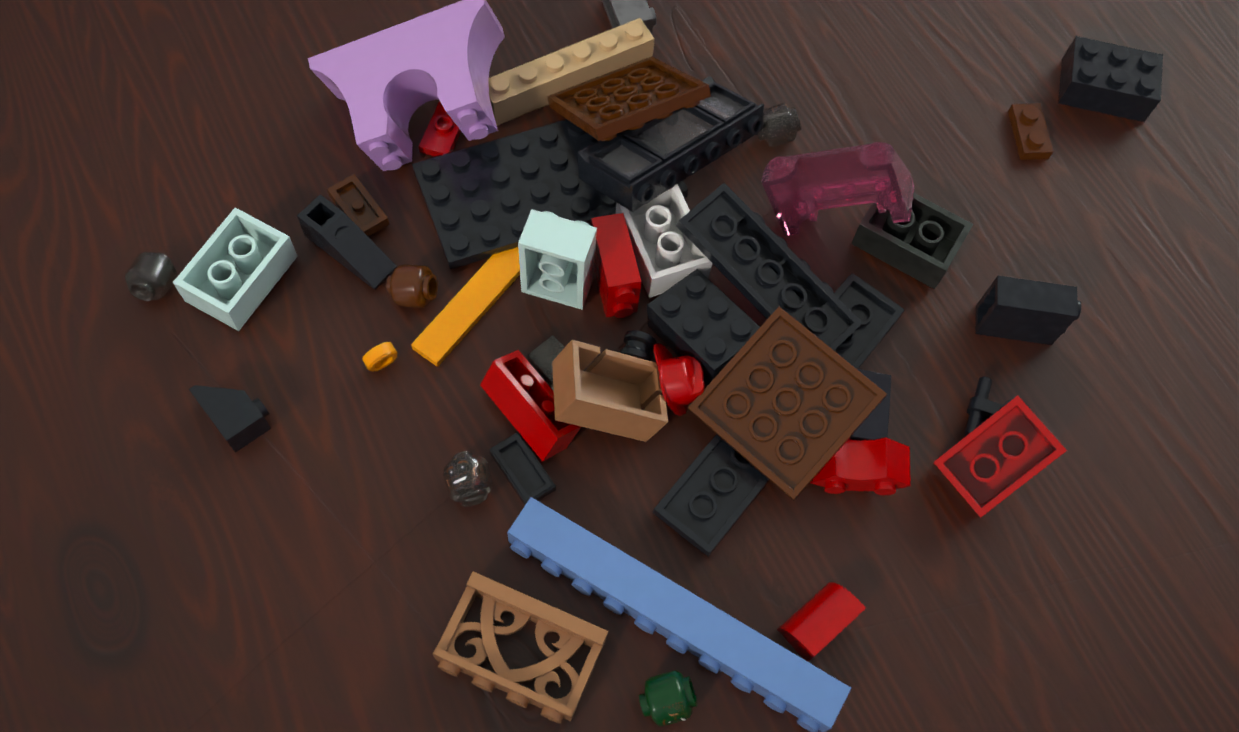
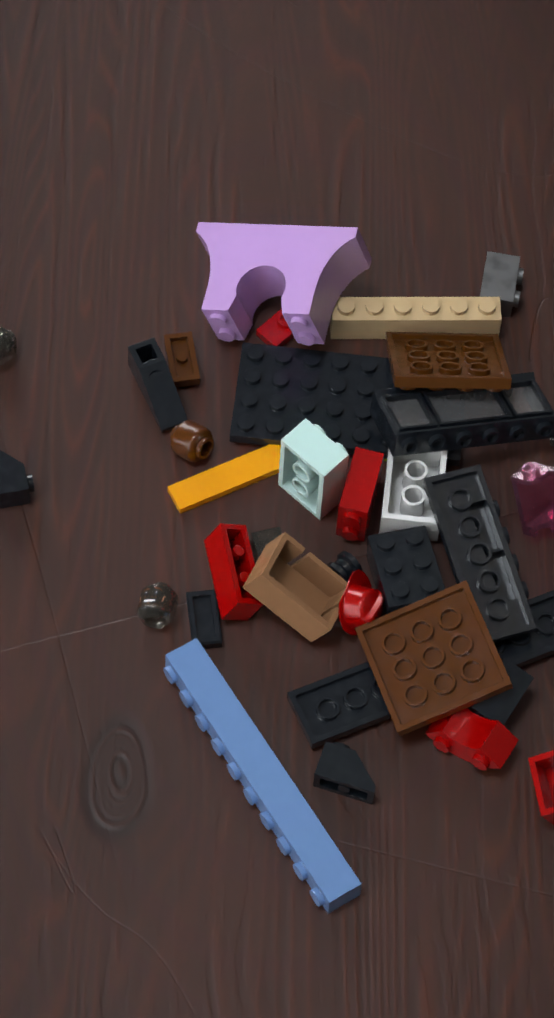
camera: 30 degrees right, 5 degrees down
light aqua brick [173,208,298,331] -> none
light orange tile [362,342,398,372] -> none
medium nougat fence [433,571,608,724] -> none
dark green head [639,670,697,726] -> none
red brick [777,582,866,662] -> none
none -> black slope [313,741,376,804]

